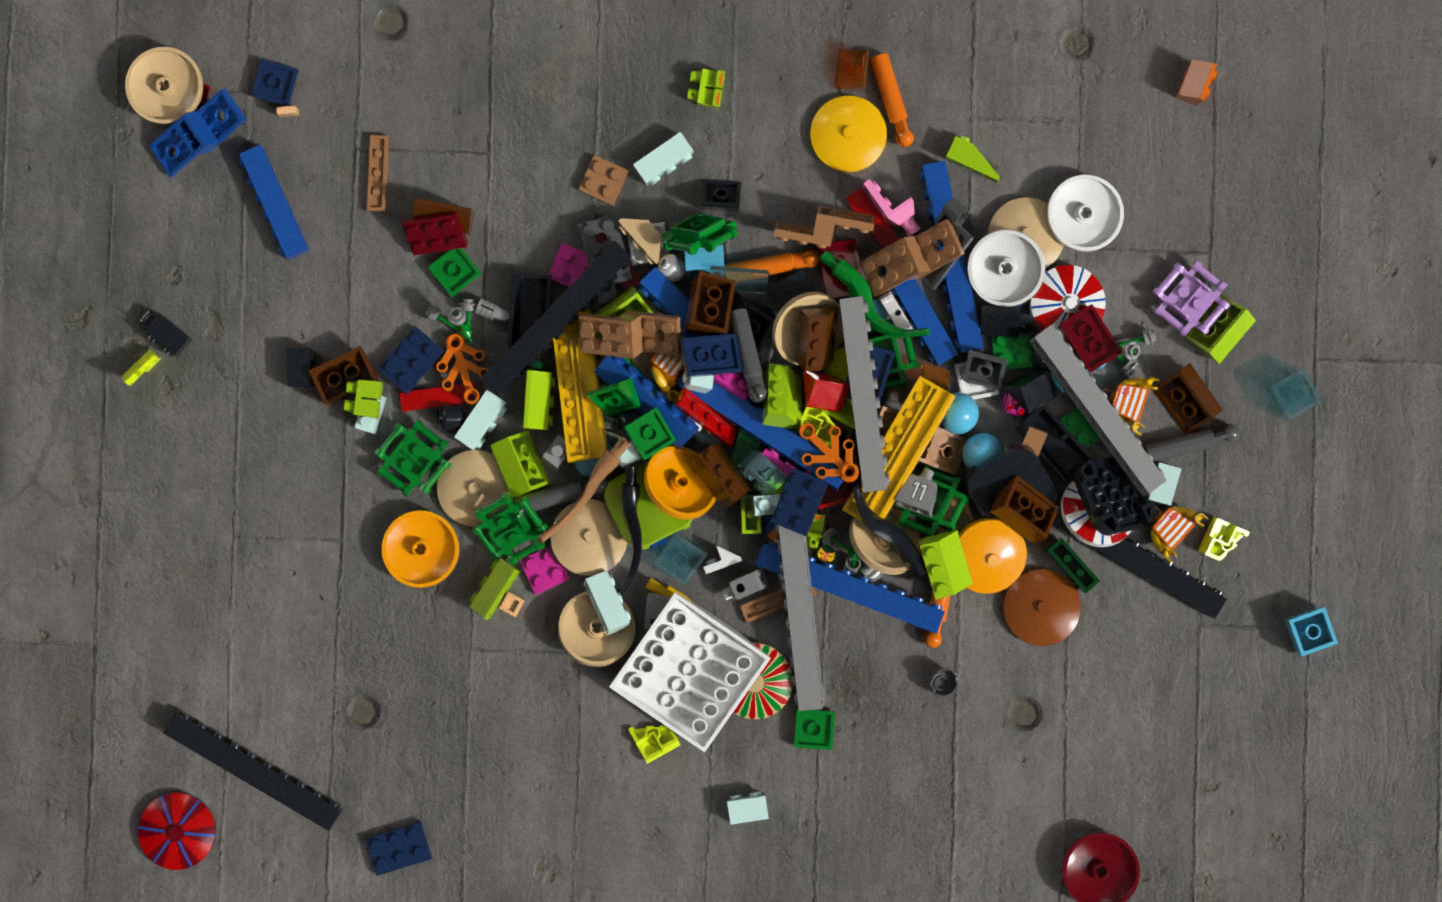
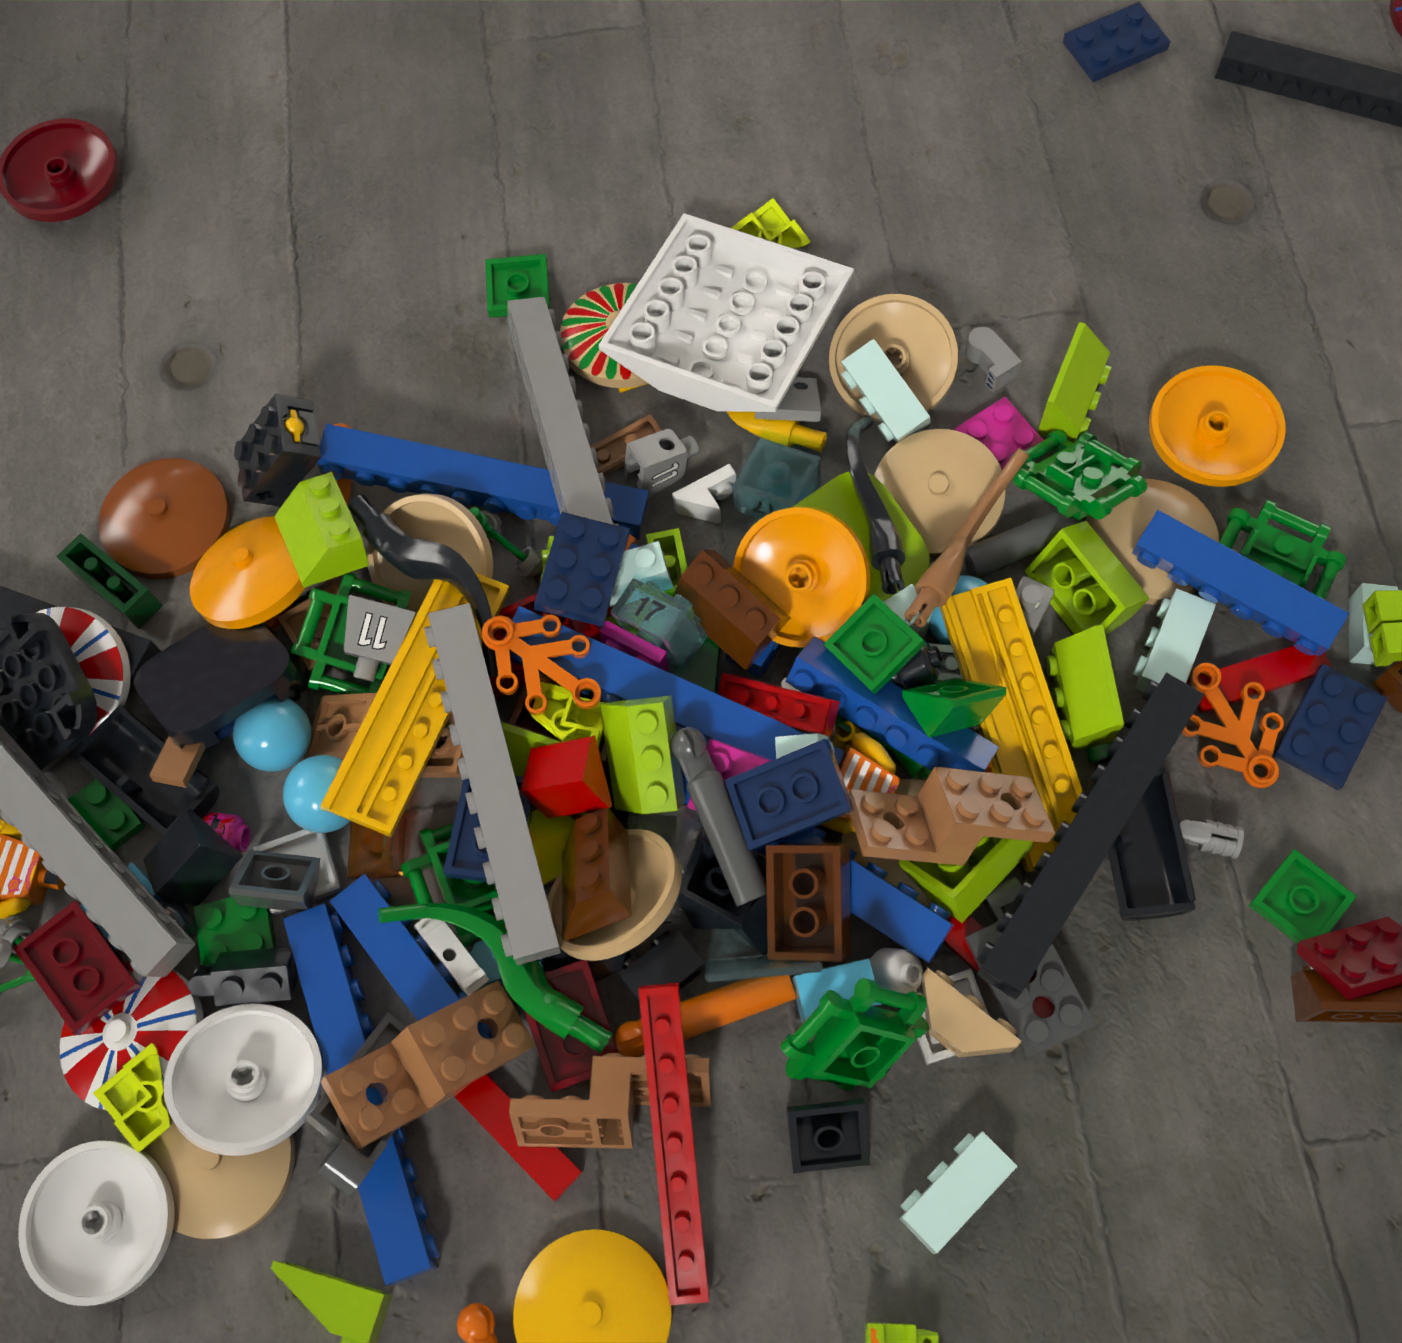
camera: 175 degrees right, 20 degrees down
light grey plant [425,299,478,343] -> none
black head [437,405,466,430] -> none
light nougat tile [499,591,525,617] -> none
dark pink plate [549,243,589,287] -> none
medium nougat plate [578,155,629,206] -> none
light aqua brick [727,792,769,825] -> none
tile [816,545,836,564] -> none
bright pink plate [862,179,921,237] -> none
dark grey hair [929,668,958,697] -> none
reddish brown slope [990,475,1059,543] -> none
none -> neon yellow slope [93,1043,172,1153]
none -> black piece [234,394,321,506]
none -> red plate [638,983,710,1305]
none -> light grey leg [965,327,1022,393]
none -> blue brick [1132,510,1350,656]

